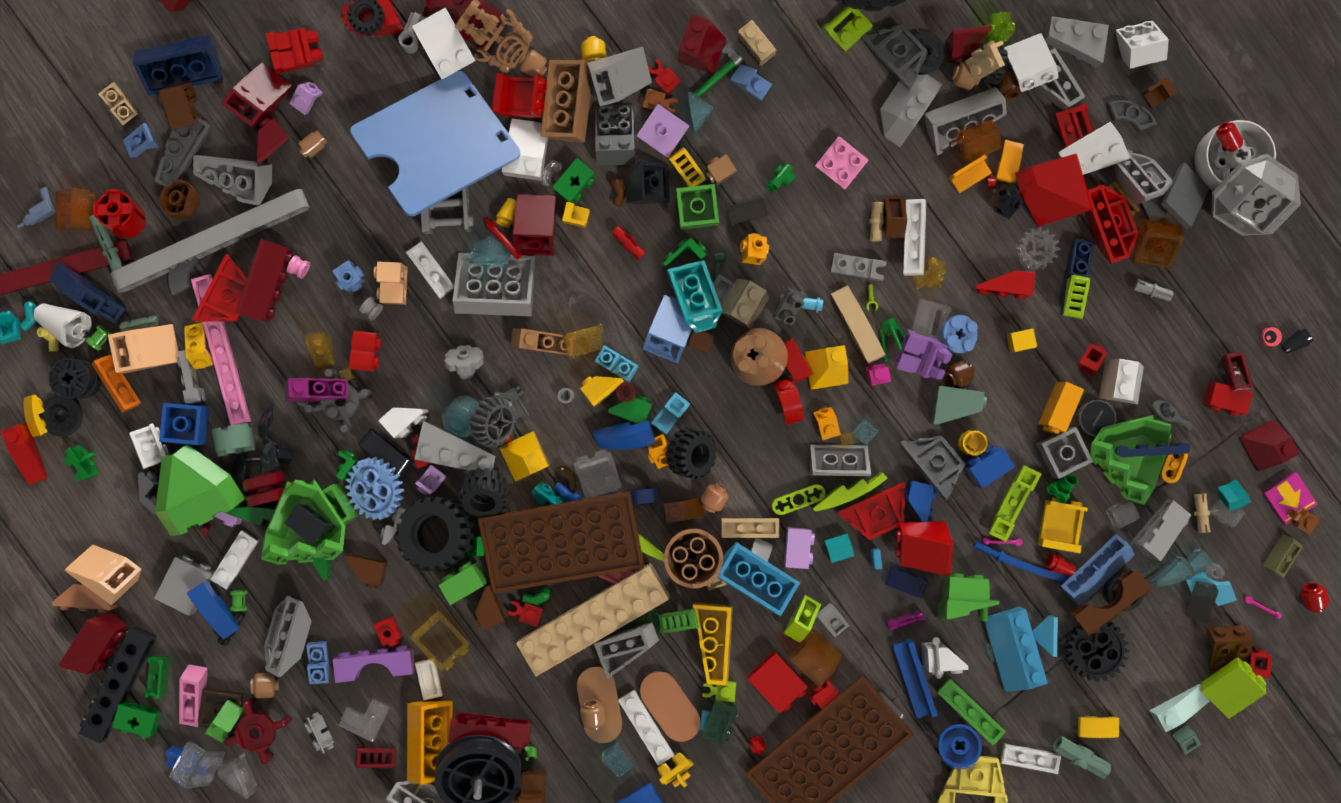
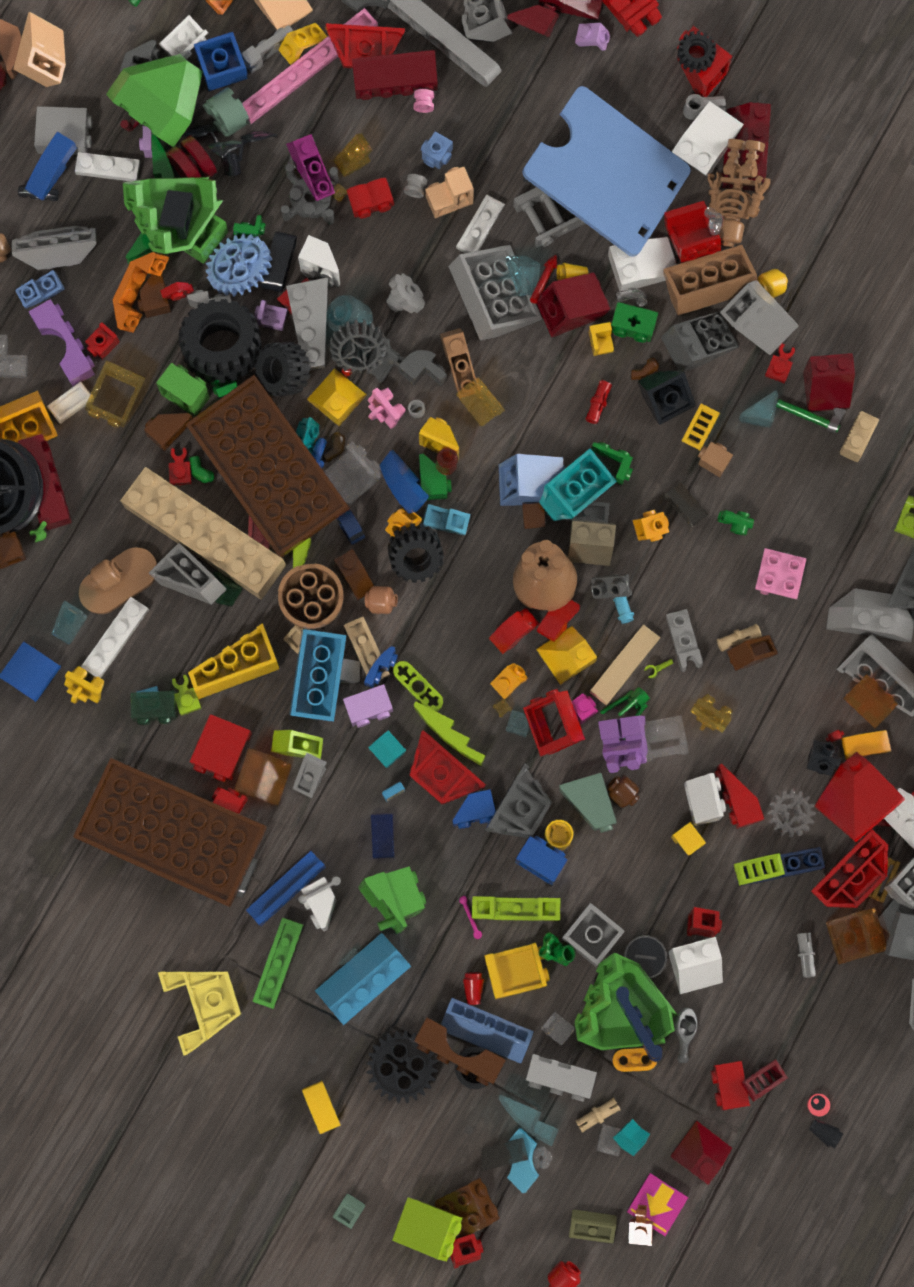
camera: 65 degrees right, 10 degrees down
bright green bush [229,590,247,611] -> none
medium nougat brick [298,130,327,158] -> none
medium azure slope [594,345,639,382] -> none
lavender plate [637,104,690,158] -> none
nougat tile [640,671,700,742] -> none
dark orange plate [643,89,678,114] -> none
bright green slope [659,608,699,633] -> none
bright green brick [676,184,719,230] -> none
clear green hand [713,252,726,278] -> none
medium blue slope [730,64,772,101] -> none
red plate [749,736,766,755] -> none
light grey slope [810,444,871,476] -> none
magenta axle [887,611,925,631] -> none
red slope [895,521,953,576] -> none
white plate [903,199,926,276] -> none
blue wheel [938,724,982,770] -> none
medium blue plate [940,315,978,354] -> none
light orange panel [948,155,992,194] -> none
blue sword [973,541,1070,583] -> none
white tile [1000,743,1061,774] -> none
medium azure slope [1032,615,1058,657] -> none
light orange brick [1038,382,1084,434] -> none
sand green piece [1053,736,1111,779] -> none
light aqua slope [1149,684,1210,732] -> none
dark pink hinge [1244,596,1282,619] -> none
none -> orange slope [113,252,169,333]
none -> red plate [160,282,194,301]
none -> blue slope [364,646,398,688]
none -> bright pink hips [368,388,406,429]
none -> dark grey brick [398,350,447,386]
none -> red window [523,689,585,757]
none -> white slope [684,773,726,826]
none -> clear arm [704,207,724,235]

